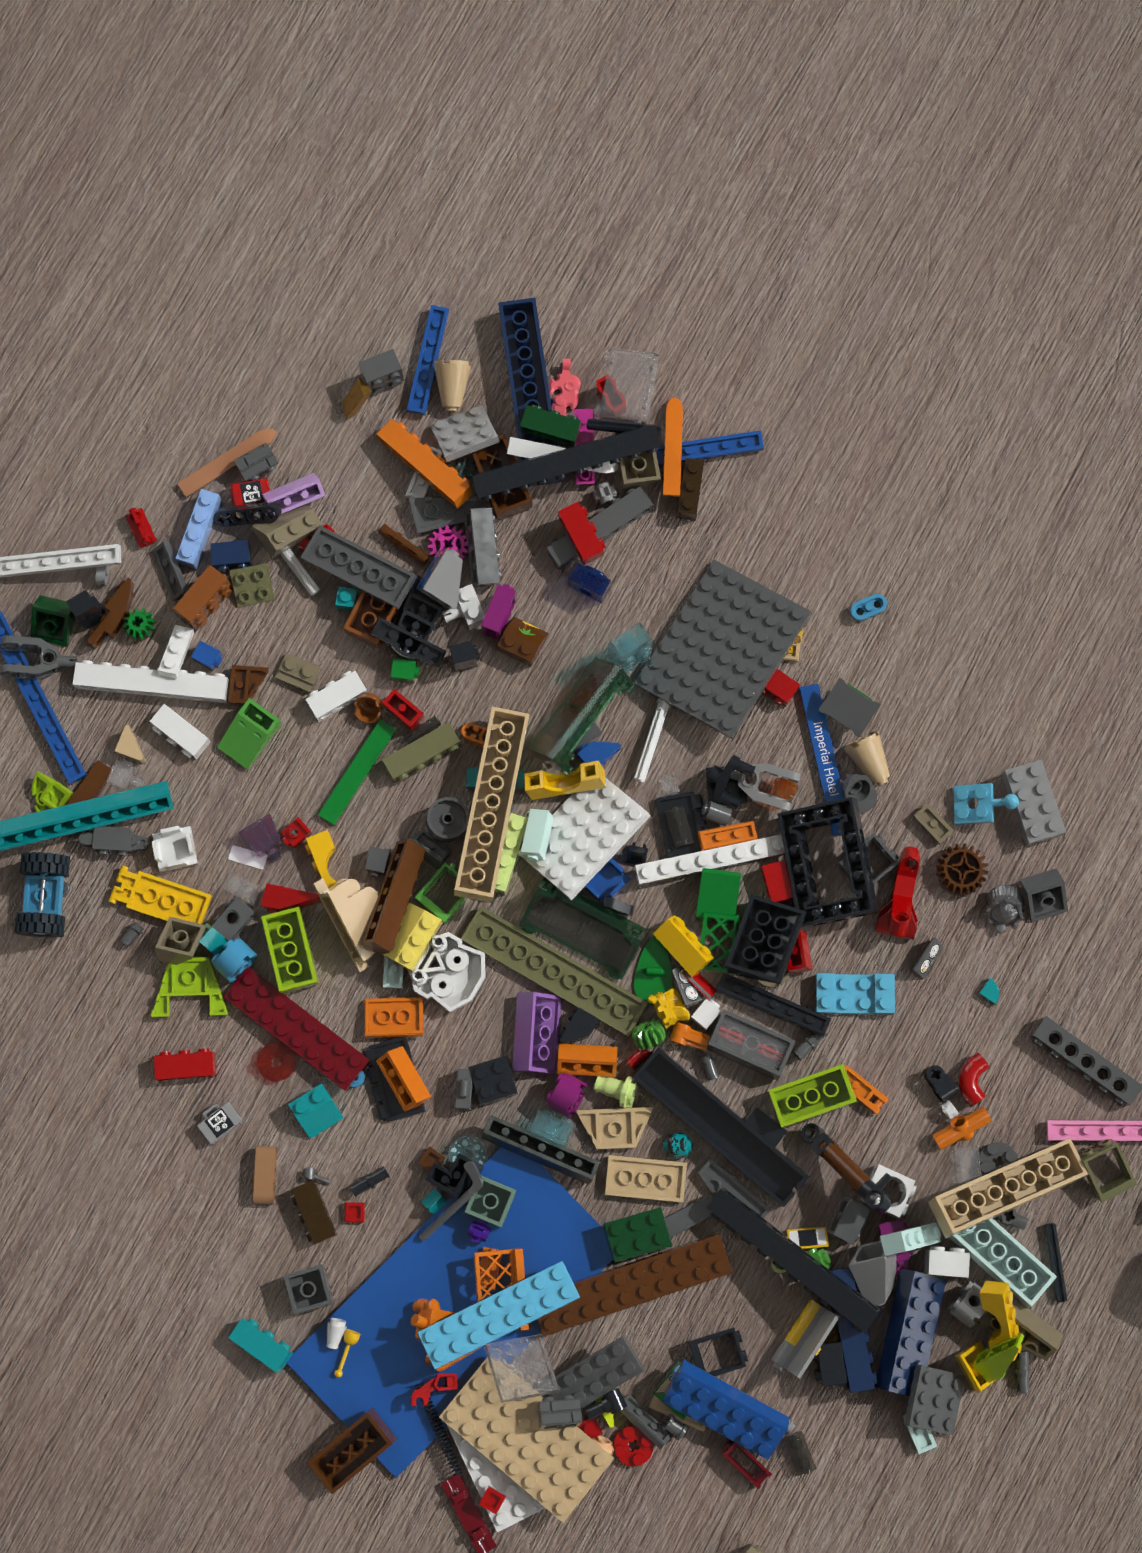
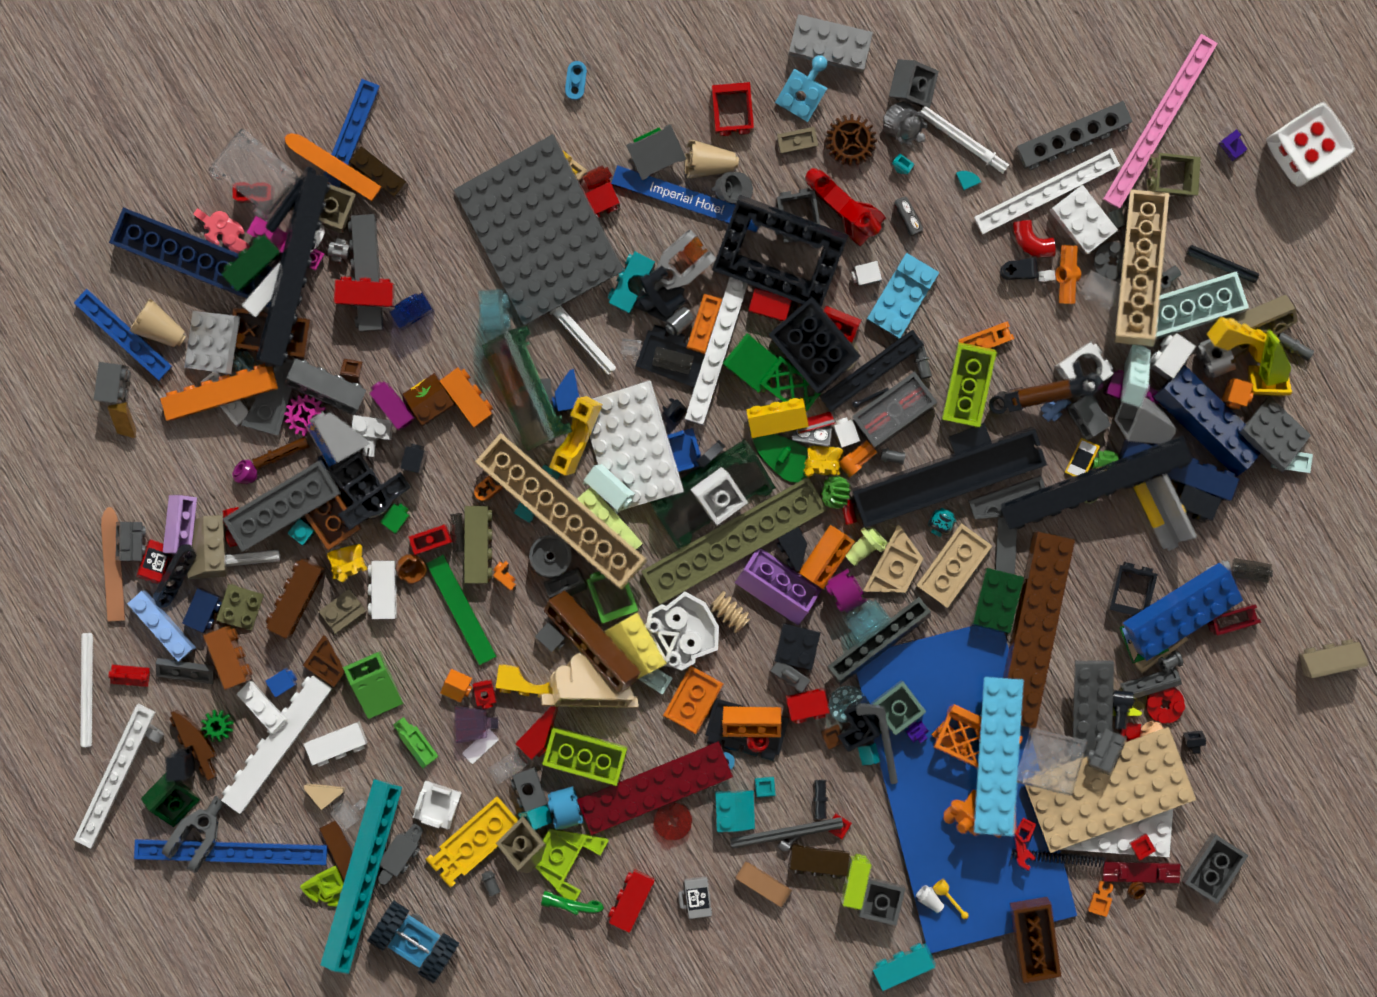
camera: 60 degrees left, 10 degrees up
none -> white axle [80,633,93,747]
none -> magenta cone [232,459,257,484]
none -> reddish brown brick [265,559,326,639]
none -> yellow hair [327,544,367,582]
none -> reddish brown slope [340,358,363,384]
none -> bright green hinge [393,717,438,768]
none -> orange brick [440,367,494,428]
none -> orange brick [440,669,472,703]
none -> orange bracket [493,561,516,591]
none -> green plant [541,891,604,915]
none -> clear red brick [583,165,612,190]
none -> teal arch [607,251,655,314]
none -> white brick [690,467,748,525]
none -> tan piece [710,591,750,633]
none -> red window [712,82,754,136]
none -> dark grey axle [730,817,843,849]
none -> red hat [747,737,769,753]
none -> teal tile [755,776,776,798]
none -> red brick [785,688,829,724]
none -> lime brick [841,854,871,910]
none -> white brick [851,261,882,287]
none -> black hinge [852,387,889,408]
none -> teal slope [892,153,915,175]
none -> white axle [920,107,1009,173]
none -> white plate [974,148,1120,235]
none -> medium blue plate [1040,399,1071,422]
none -> white brick [1049,185,1118,256]
none -> orange plate [1088,880,1113,917]
none -> pearl dark grey hinge [1108,208,1126,228]
none -> reddish brown plate [1127,882,1146,900]
none -> black tile [1183,731,1206,754]
none -> orange brick [1222,379,1253,410]

